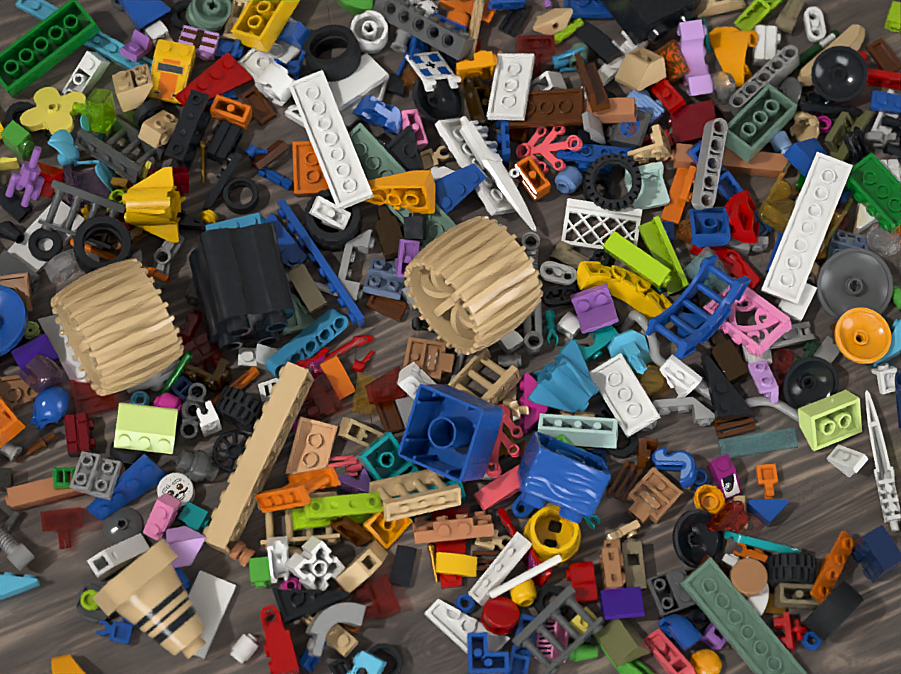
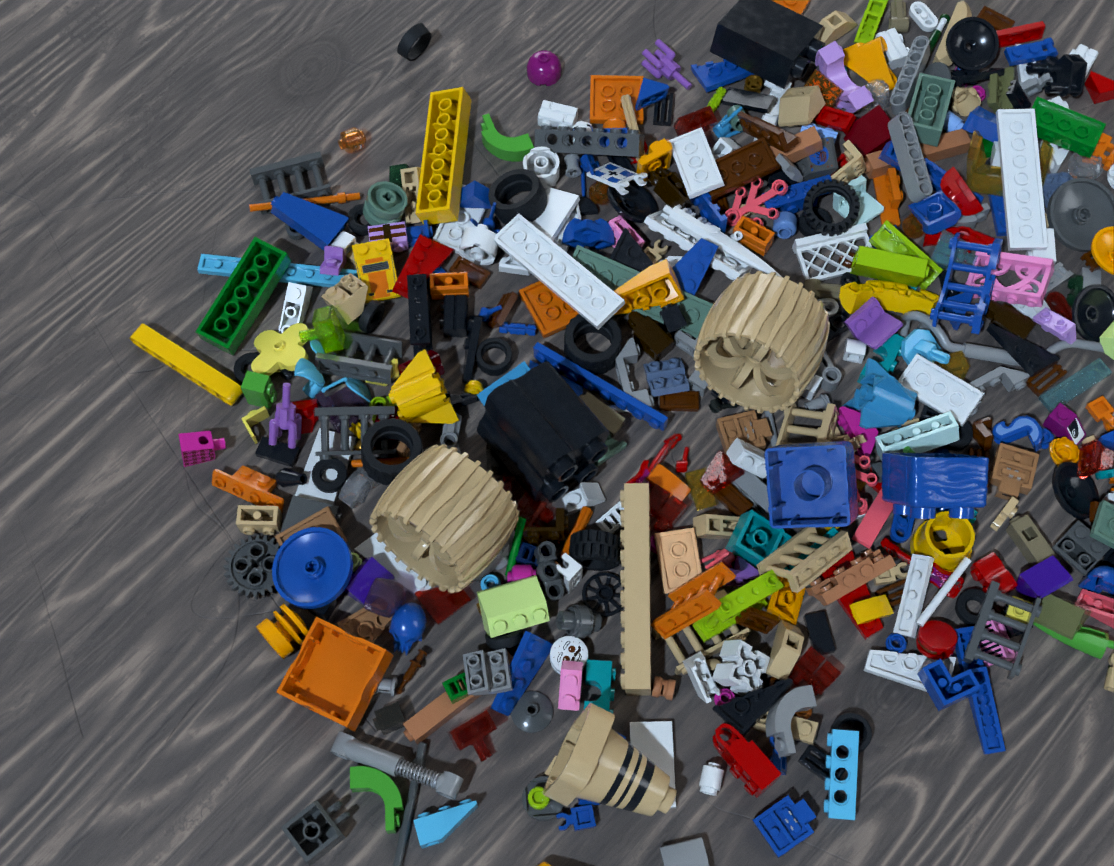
camera: 20 degrees left, 5 degrees down
dark red brick [64,413,96,458] -> none
white slope [87,533,150,582] -> none
pearl gold tile [110,177,135,192] -> none
tan brick [138,110,179,149] -> none
lavender slope [166,526,206,568] -> none
pearl gold piece [199,141,207,184] -> none
bright green brick [249,557,272,588] -> none
dark azure beam [265,309,348,379] -> none
white slope [309,196,352,230] -> none
medium lavender slope [395,239,420,278] -> none
pearl gold piece [427,542,439,582] -> none
yellow head [509,579,537,607] -> none
tan piece [533,8,573,36] -> none
teal piece [545,309,559,346] -> none
bright green cone [568,642,598,662] -> none
medium nougat piece [599,539,625,590] -> none
white wing [660,355,702,398] -> none
none -> pearl gold wheel [744,75,763,93]

